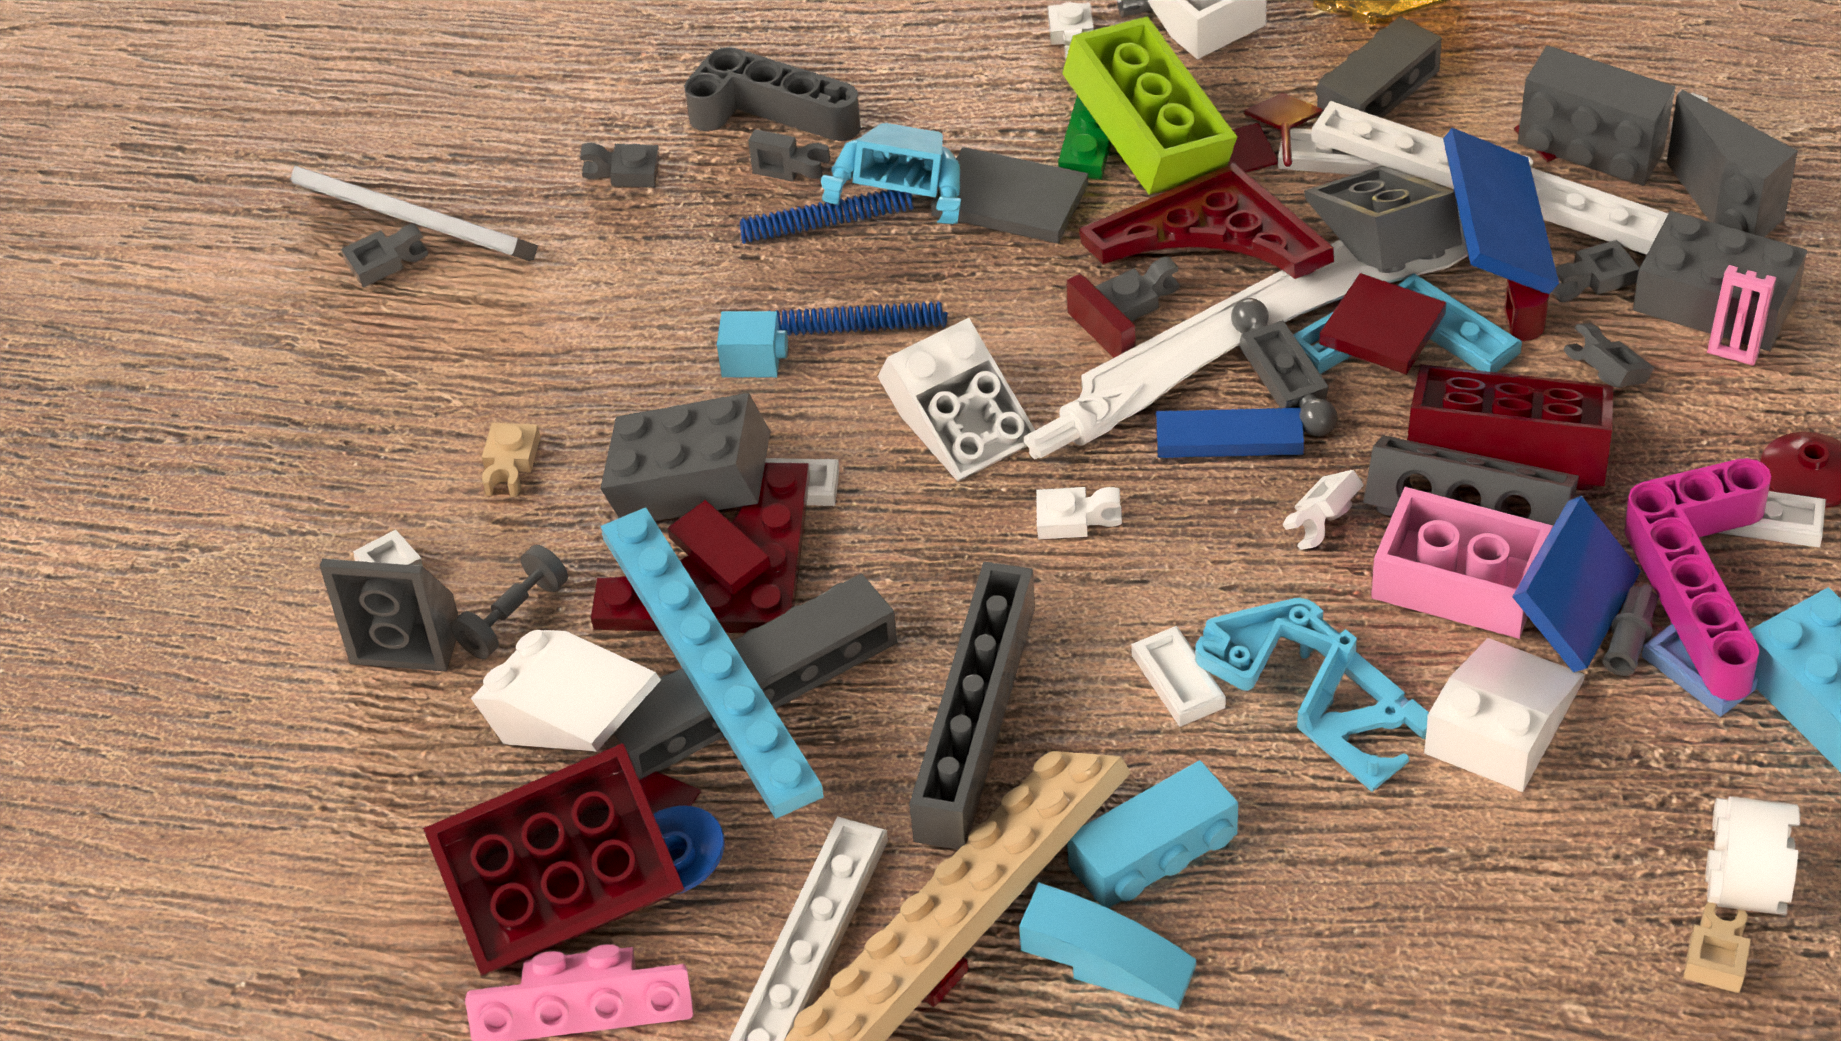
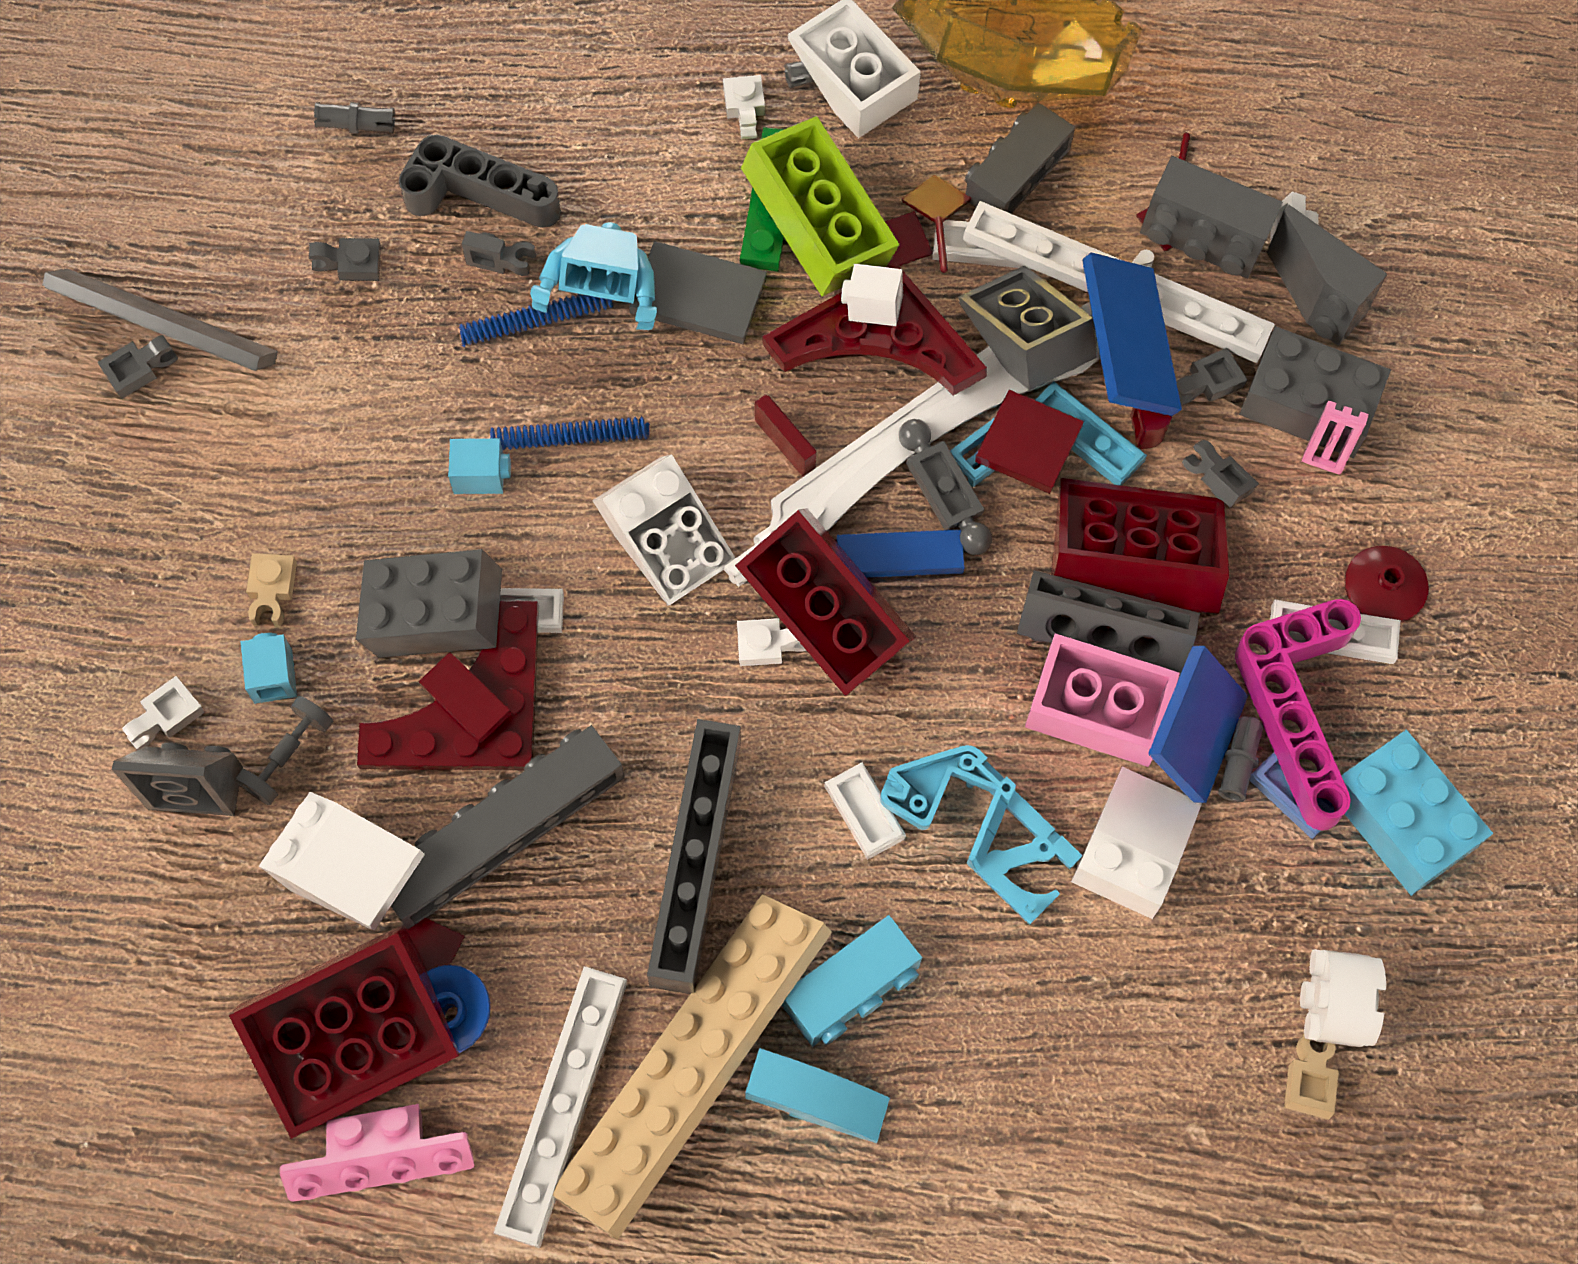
camera: 10 degrees left, 20 degrees up
medium azure plate [601,507,824,819] -> none
dark grey plate [1095,256,1180,321] -> none
white plate [1283,470,1364,550] -> none
none -> medium azure brick [240,633,297,704]
none -> dark grey pin [314,102,395,134]
none -> dark red slope [735,508,916,696]
none -> white brick [841,264,903,326]

